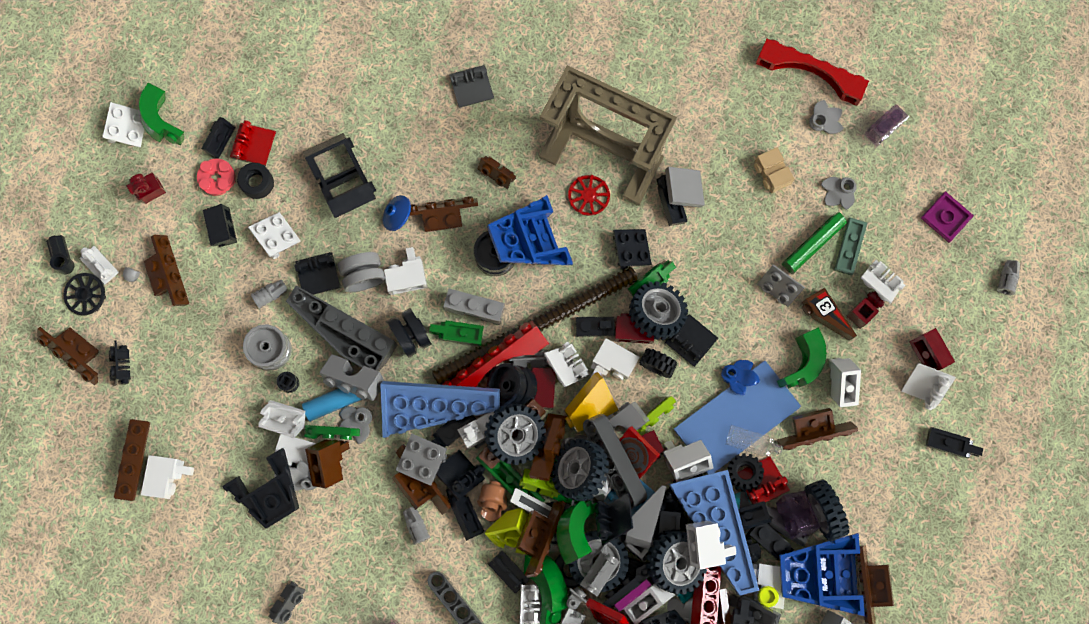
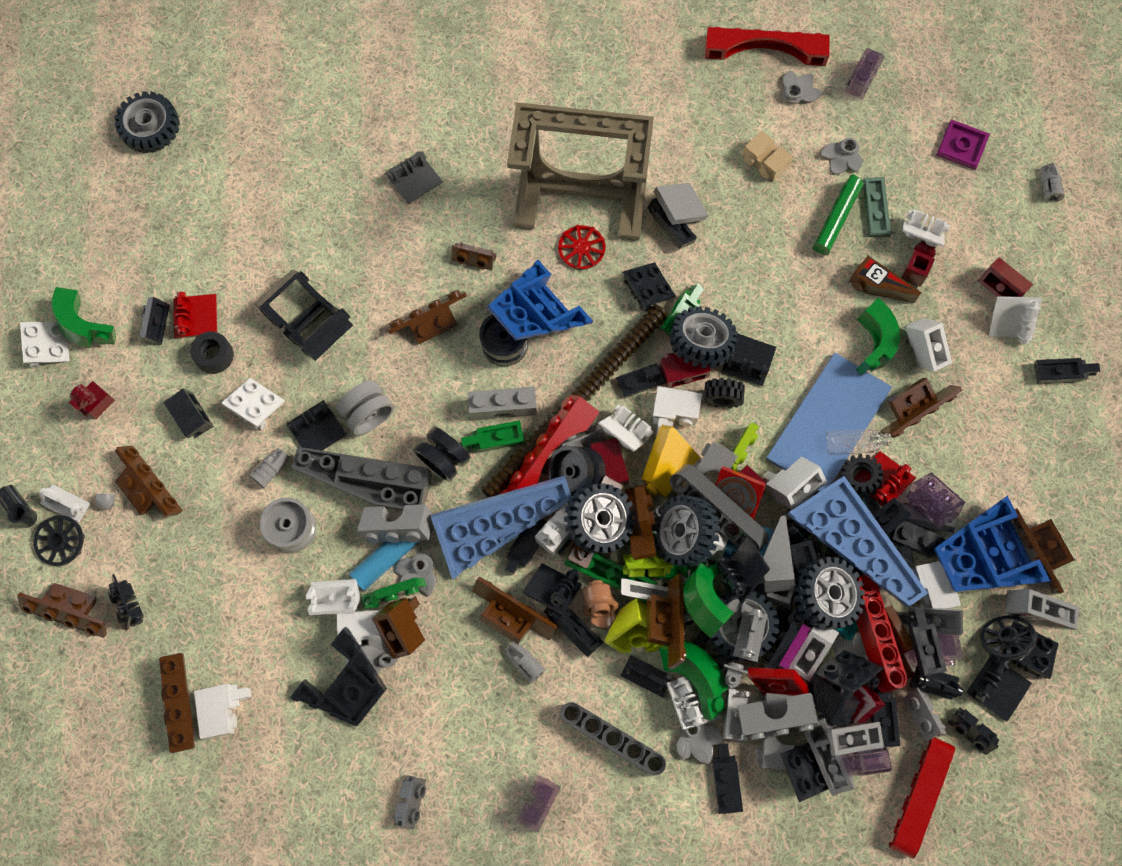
camera: 15 degrees left, 5 degrees down
coral plate [197,158,236,196] -> none
black wheel [277,371,300,393] -> none
blue dish [383,195,411,231] -> none
white hinge [384,247,428,295] -> none
light grey hinge [396,434,447,486] -> none
white hinge [686,521,736,569] -> none
blue plate [721,360,760,395] -> none
light grey hinge [757,264,805,307] -> none
neon yellow tile [757,586,779,607] -> none
black wheel [804,479,850,542] -> none

